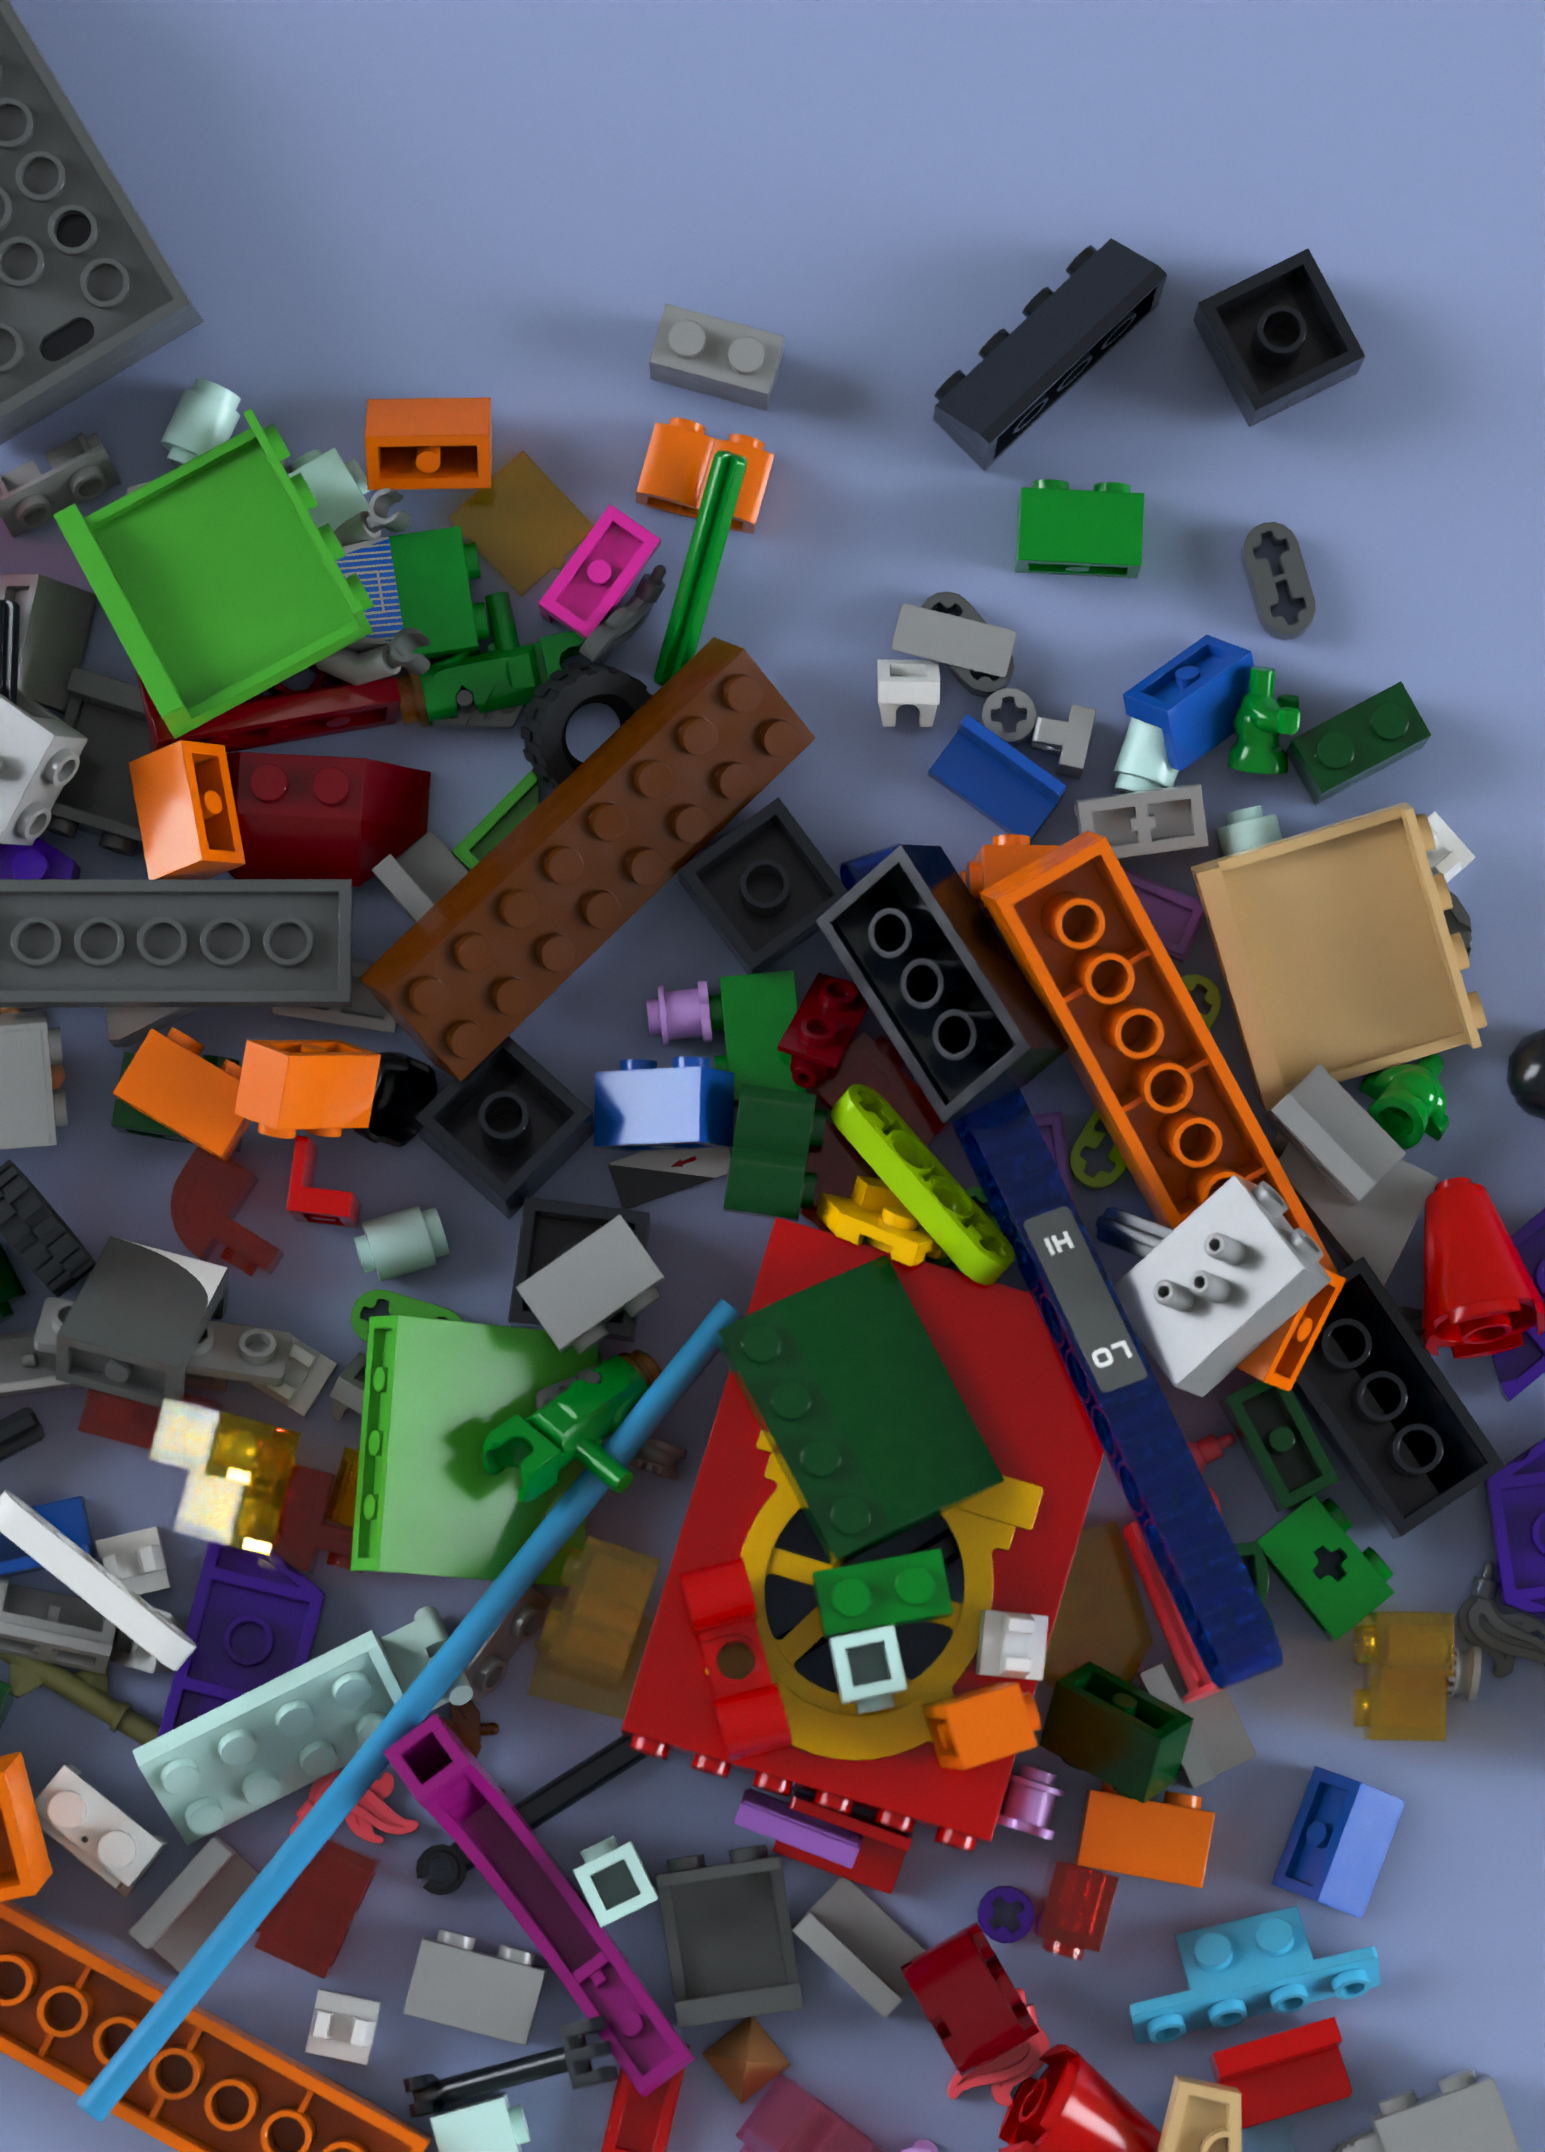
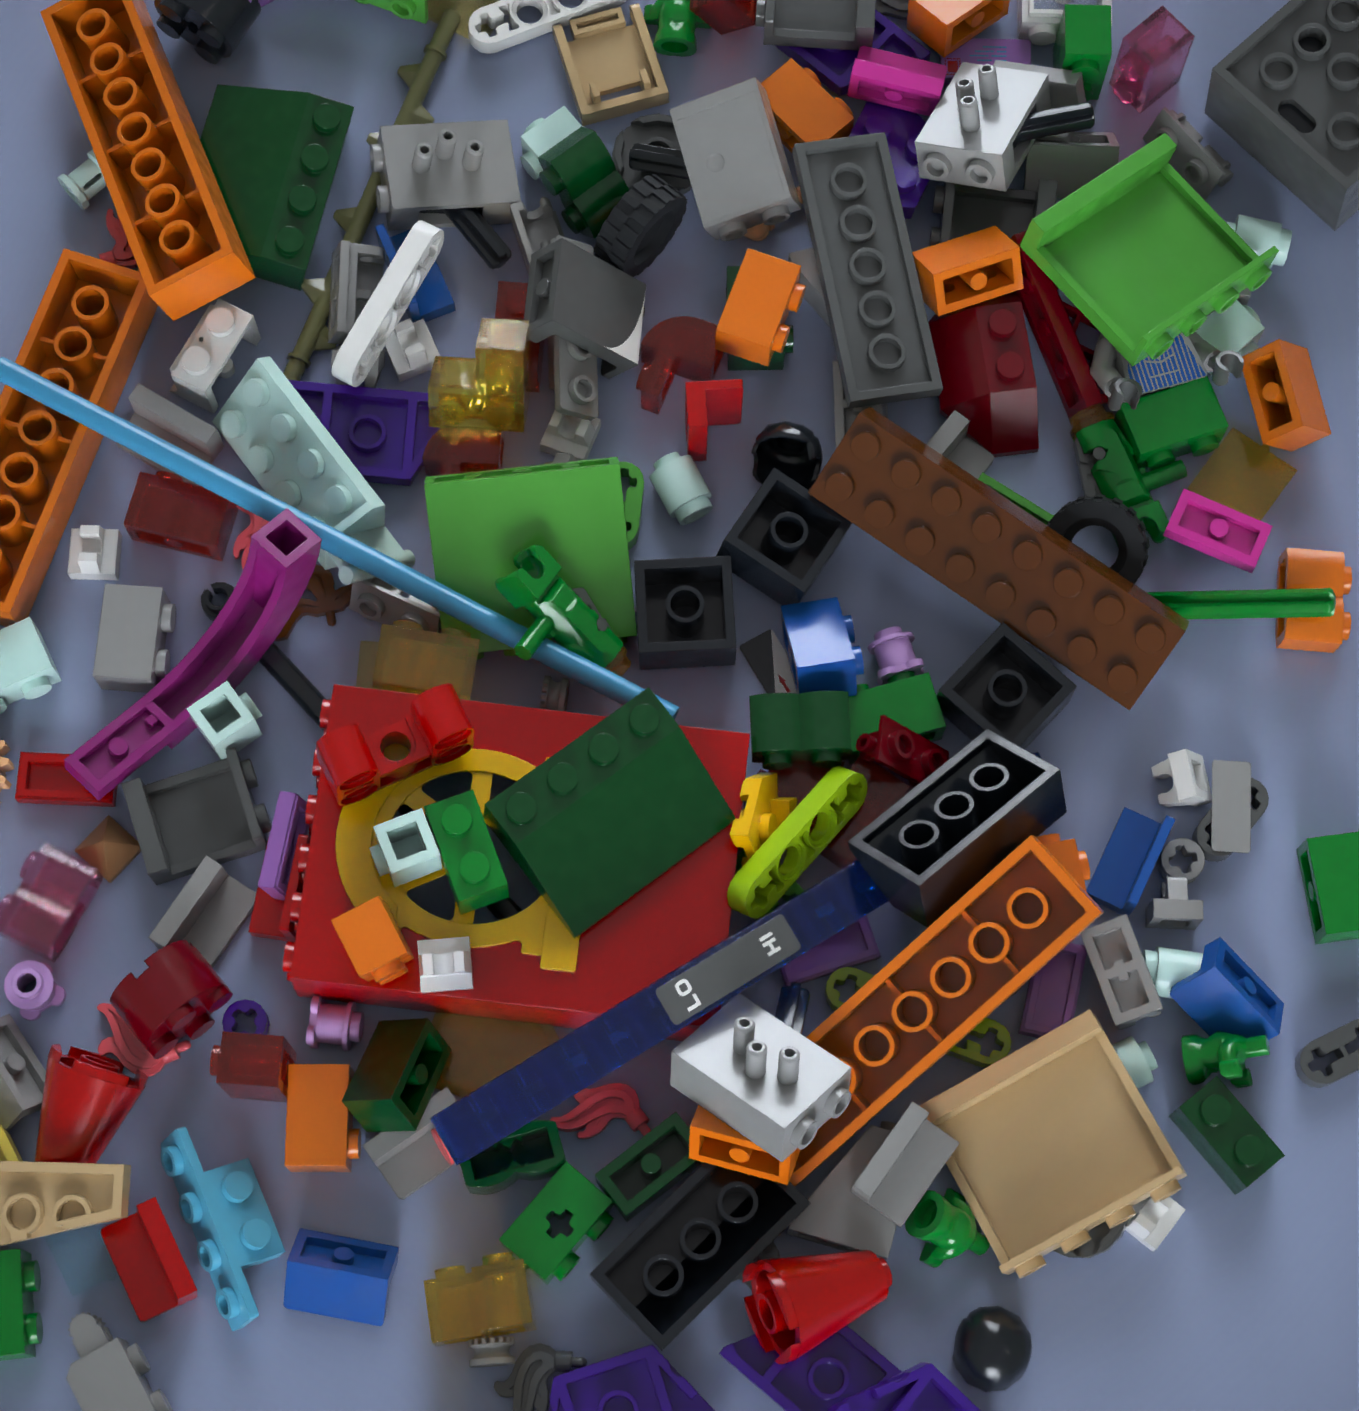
camera: 80 degrees right, 10 degrees down
orange brick [234,1039,381,1139] -> none
black hinge [403,2016,619,2118] -> none
light grey brick [516,1214,665,1355] -> none
dark grey piece [579,565,666,664] -> none

